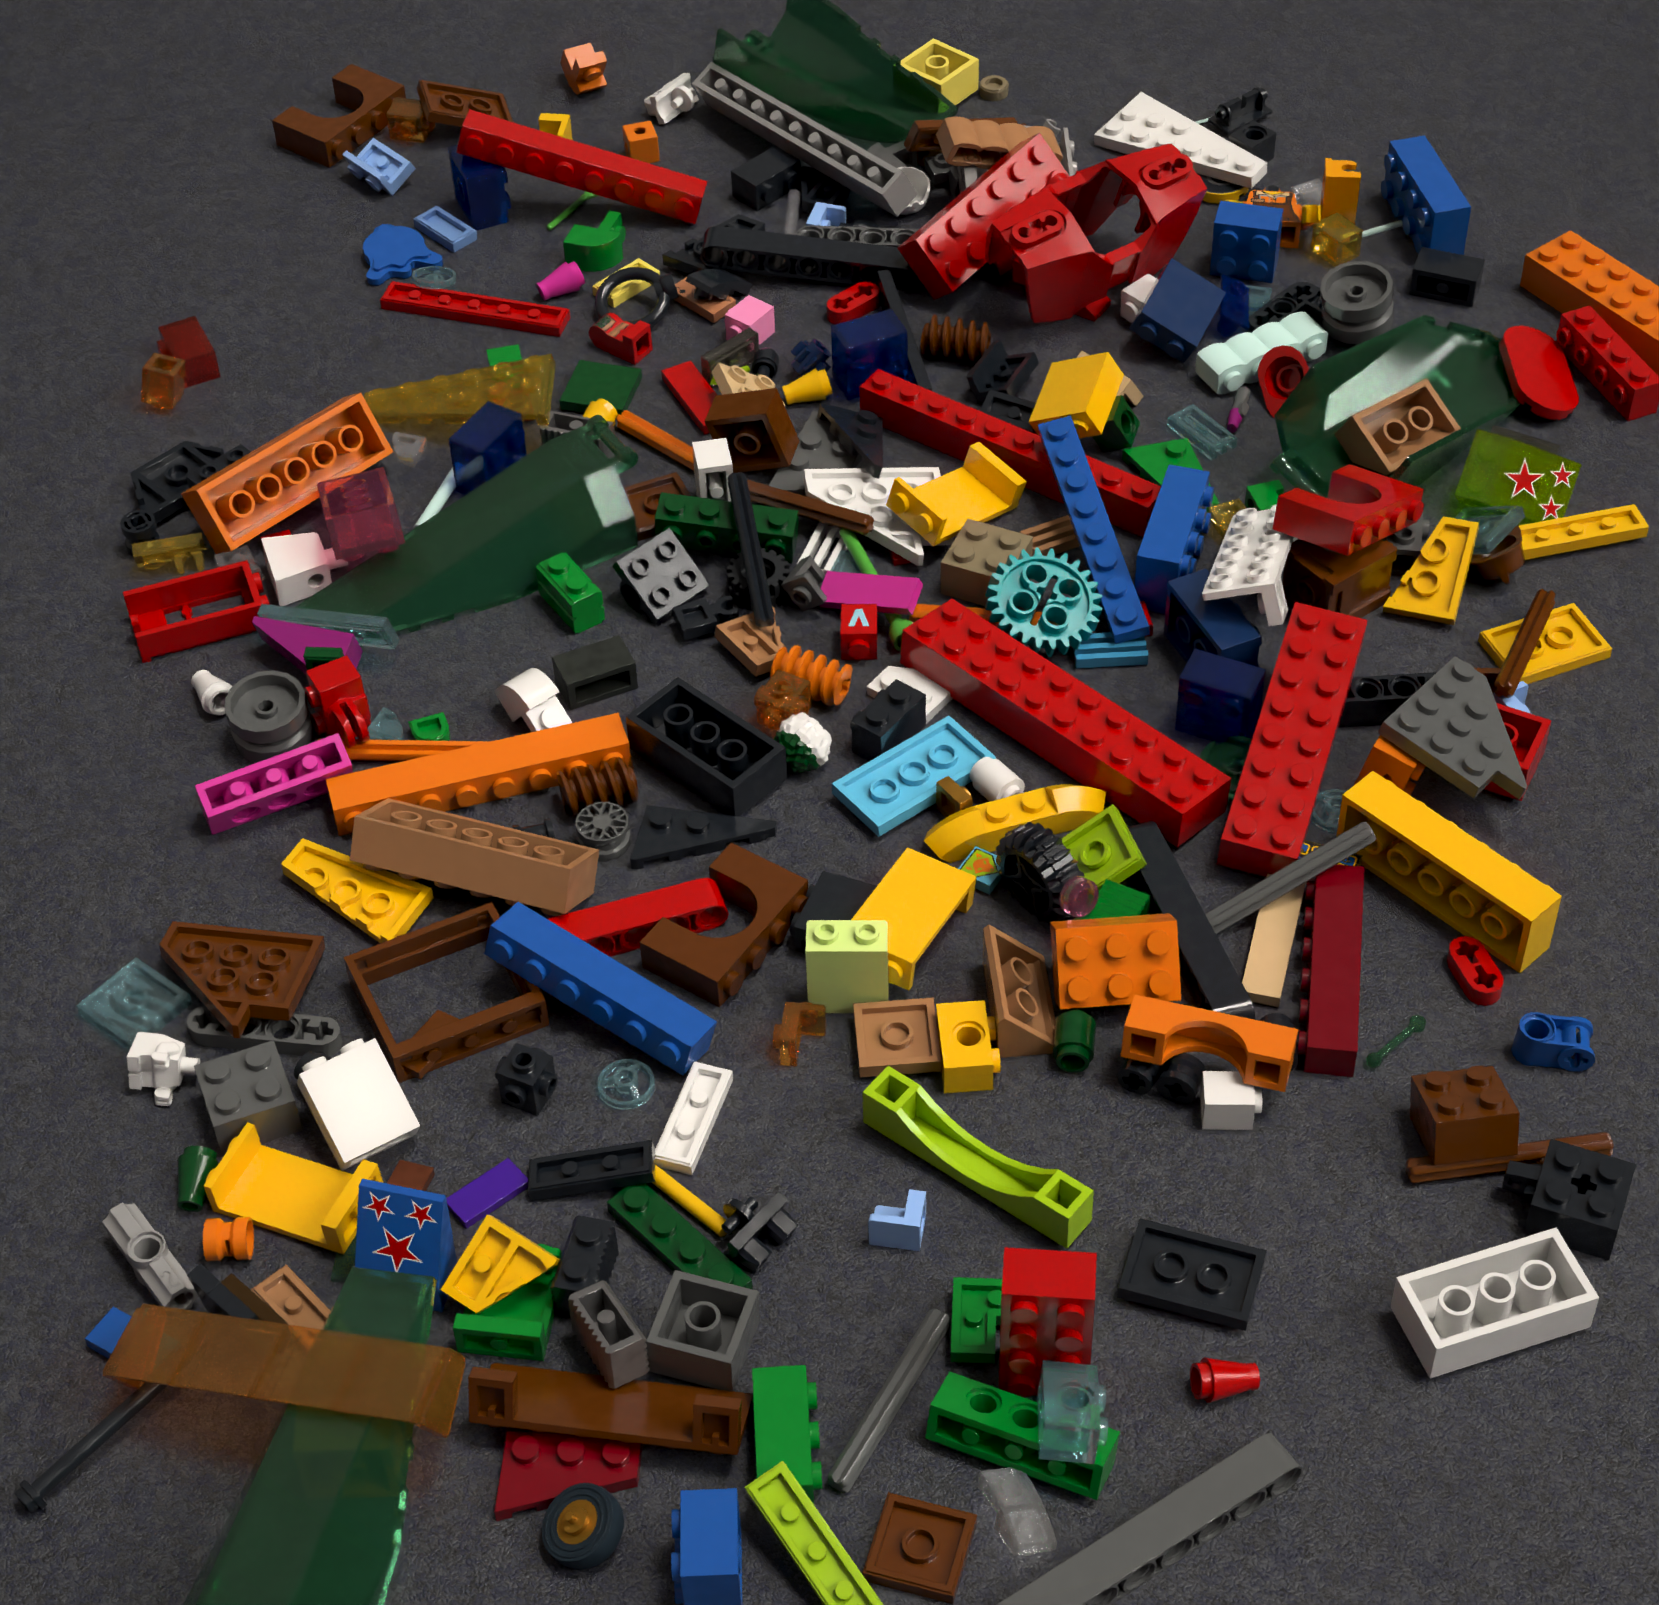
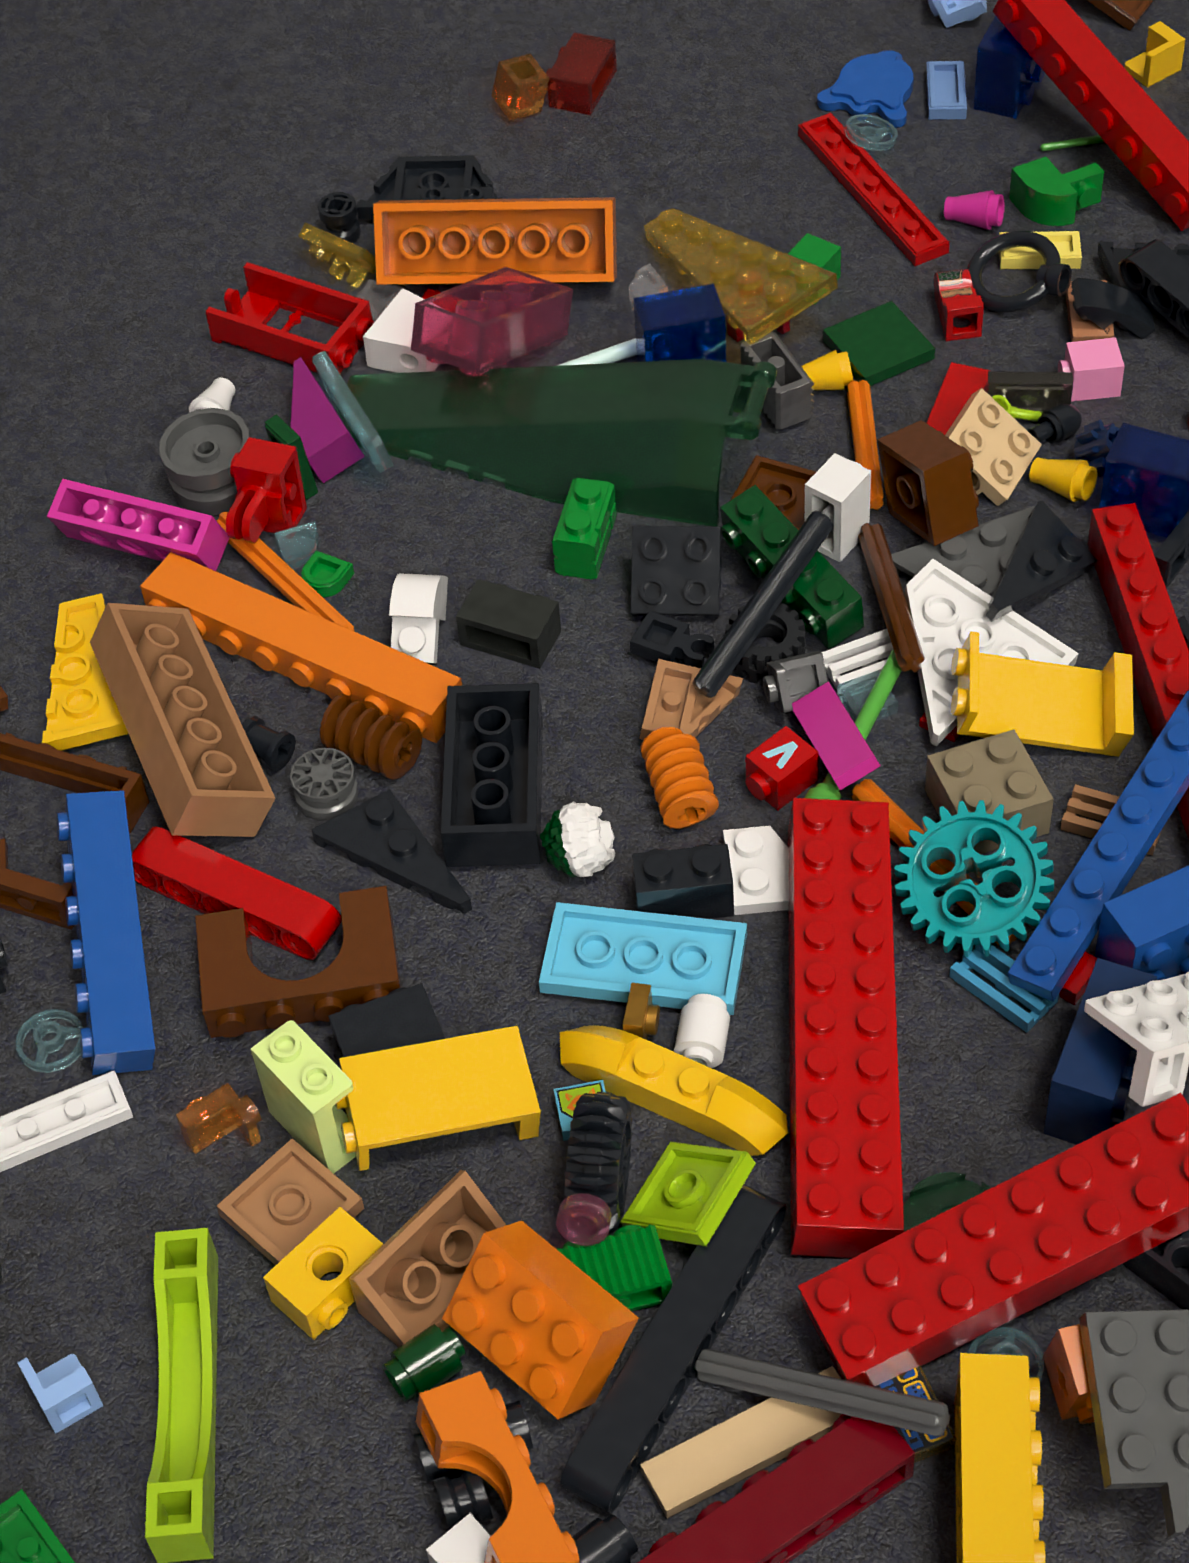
camera: 50 degrees right, 5 degrees up
clear orange brick [754,669,811,730] -> none
clear blue brick [1175,649,1266,751] -> none

